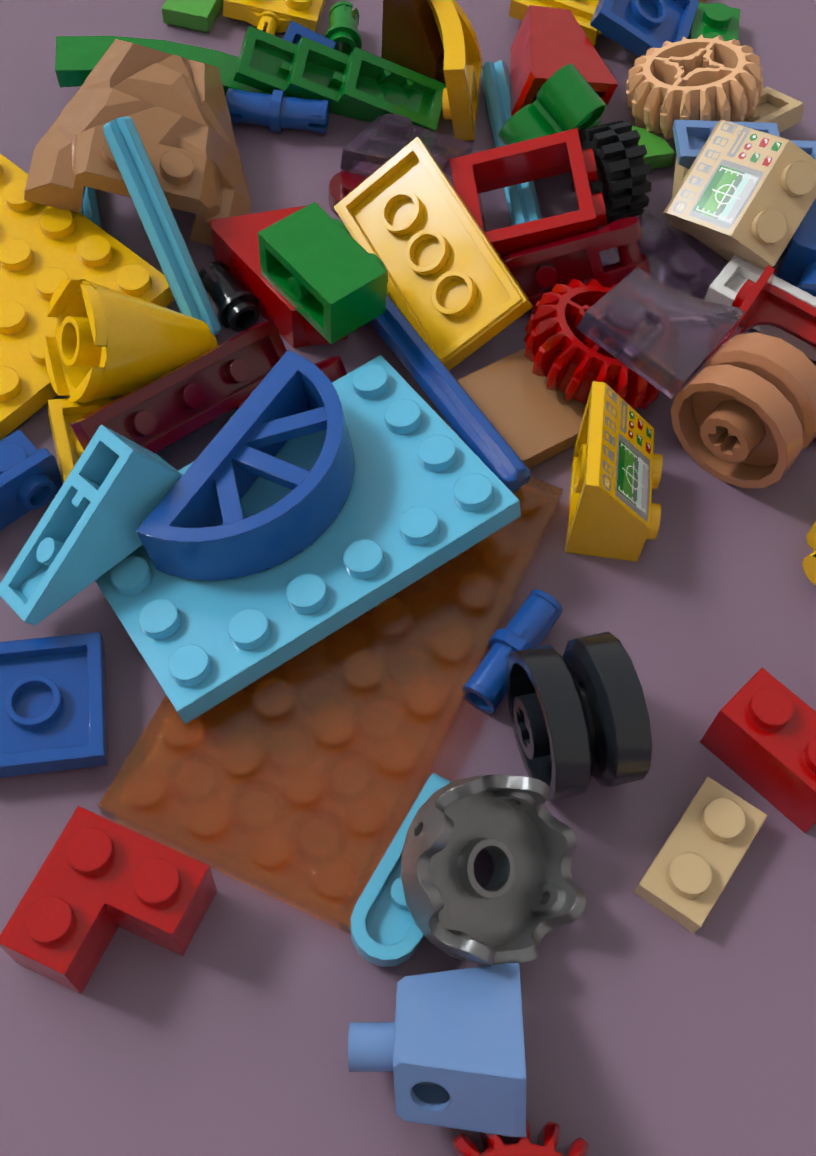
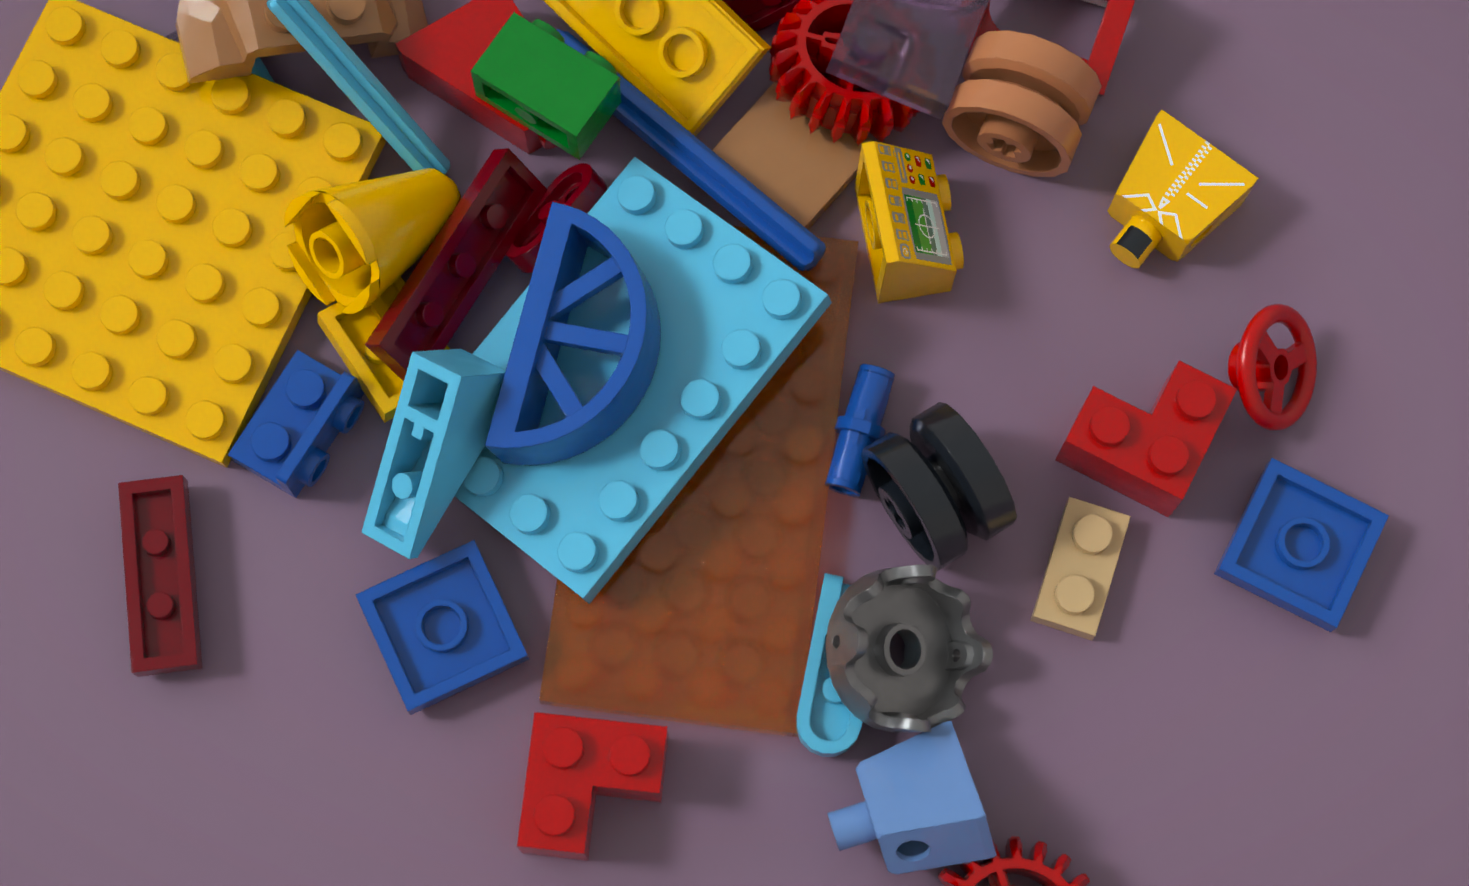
camera: 15 degrees left, 15 degrees up
black pin [198,261,260,332] -> none

